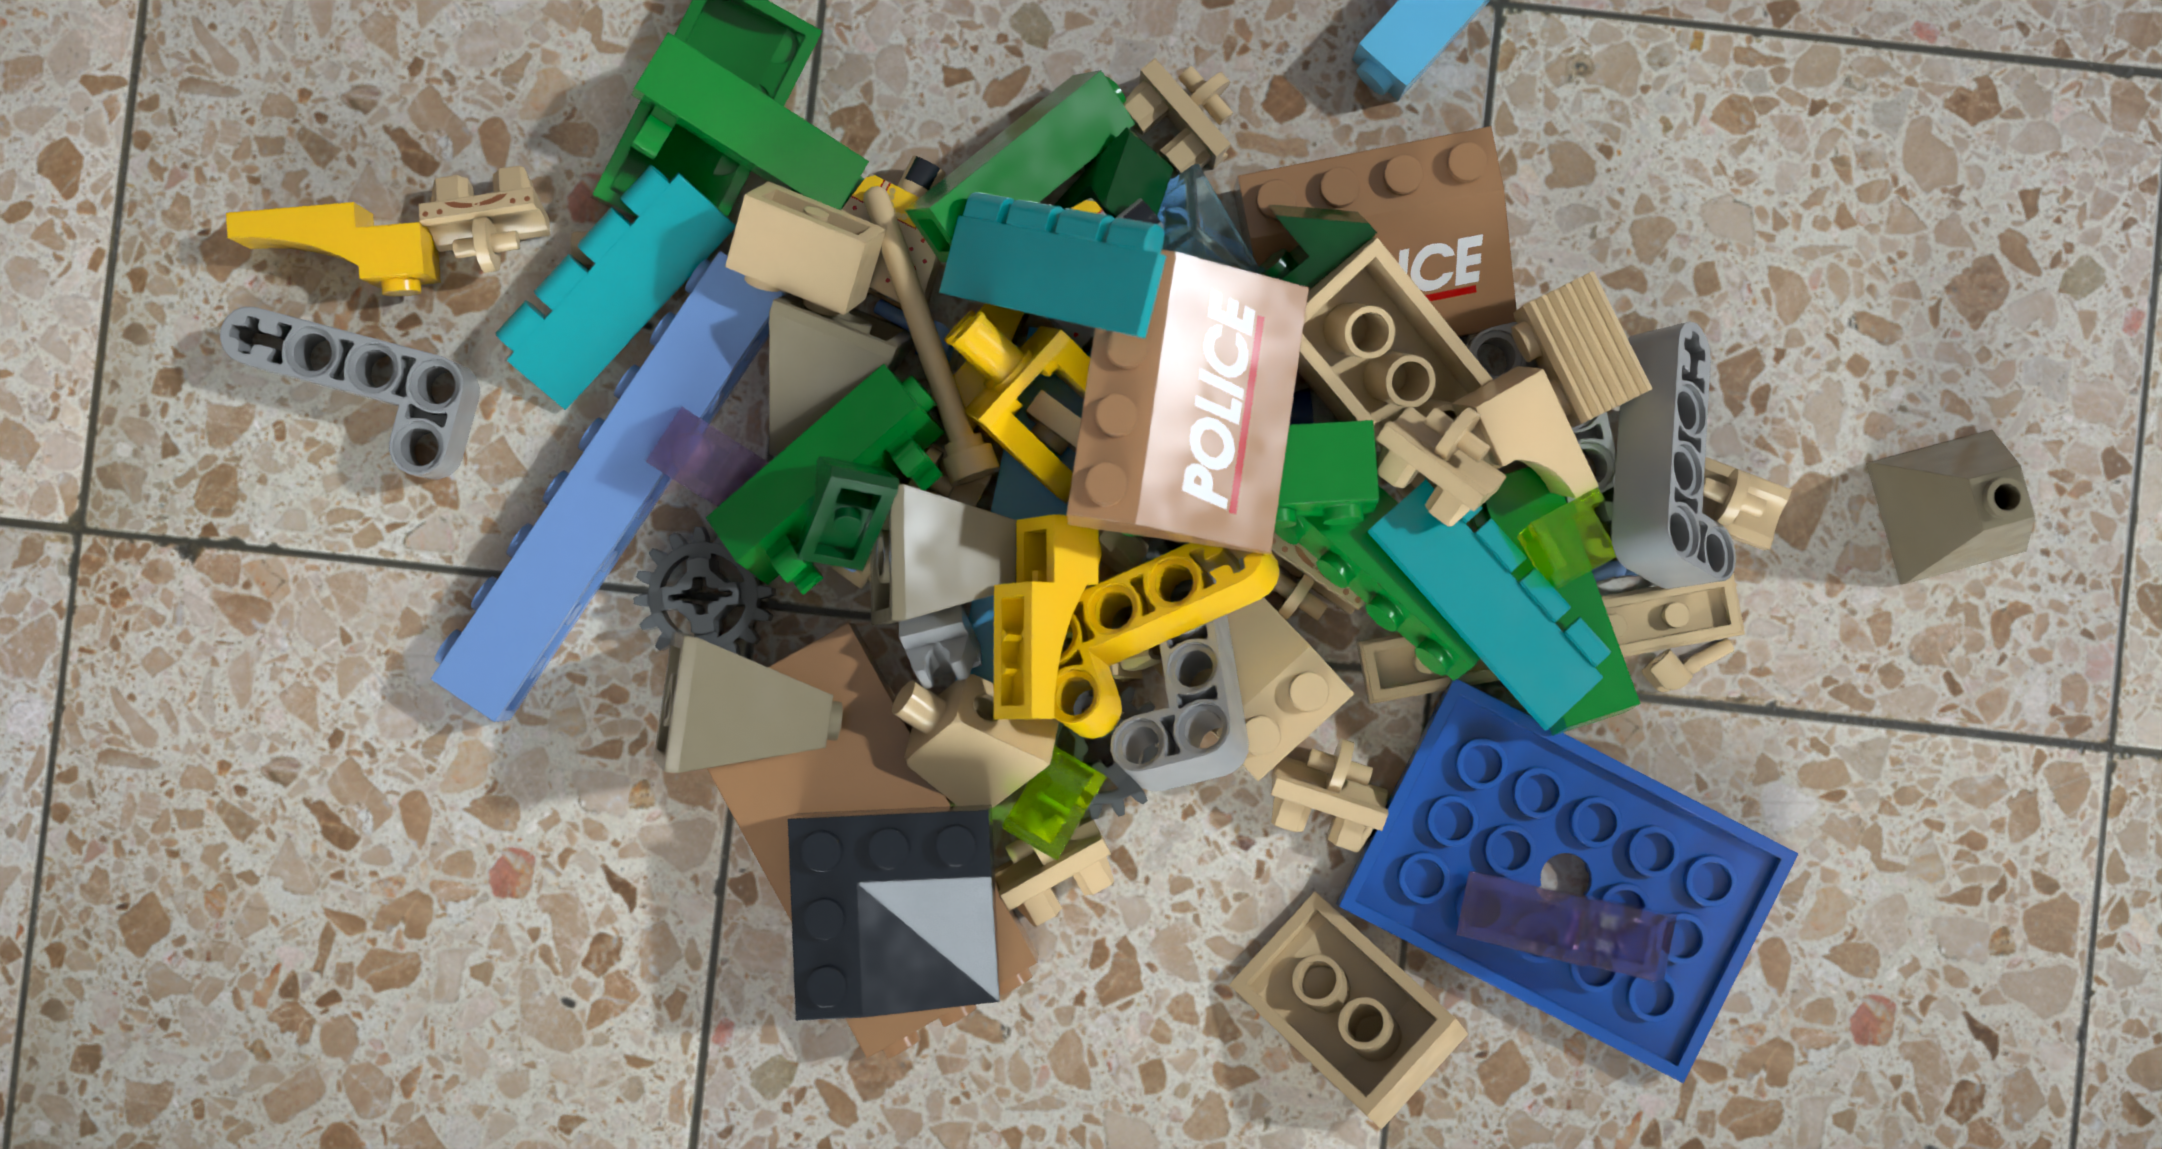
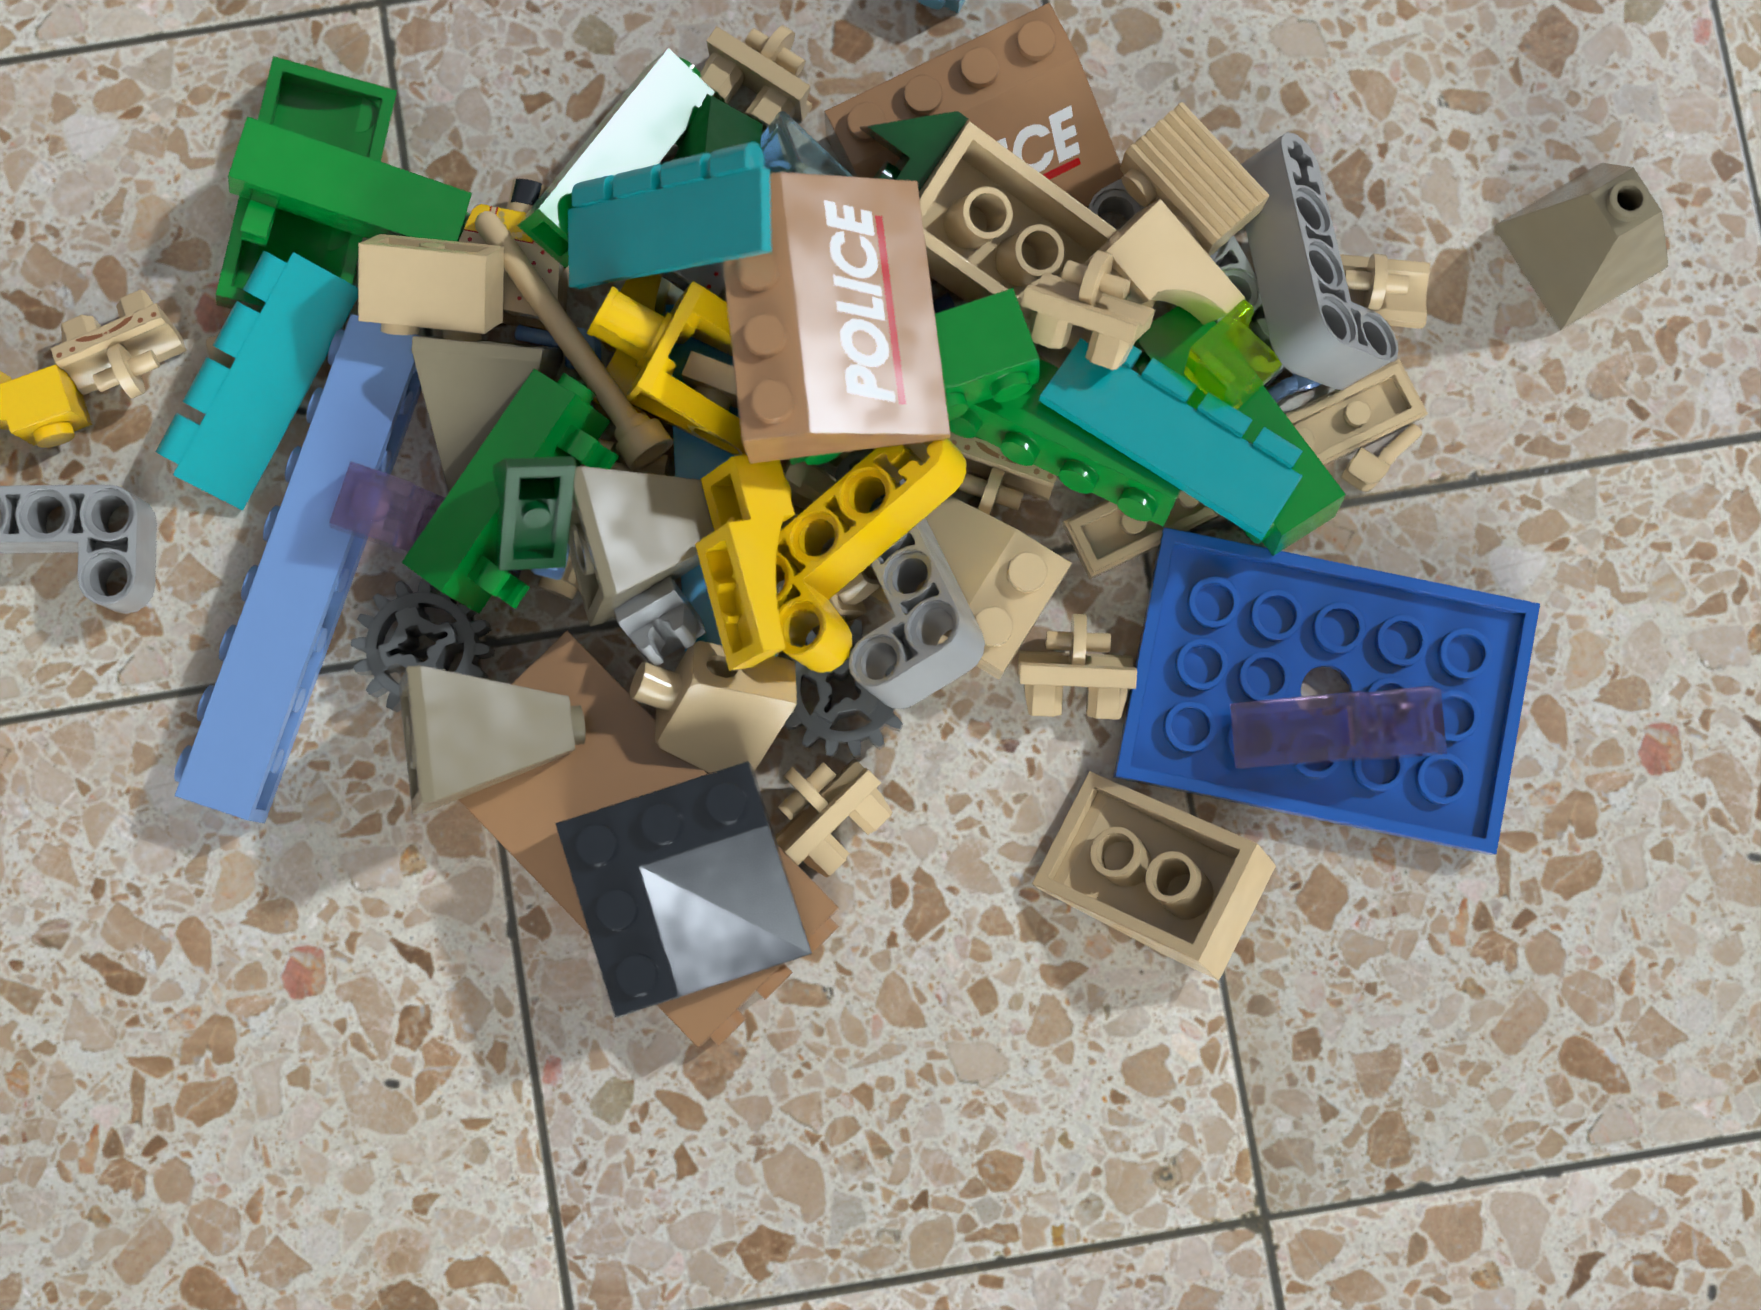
camera: 20 degrees left, 5 degrees down
clear neon green panel [1002,746,1107,861] -> none

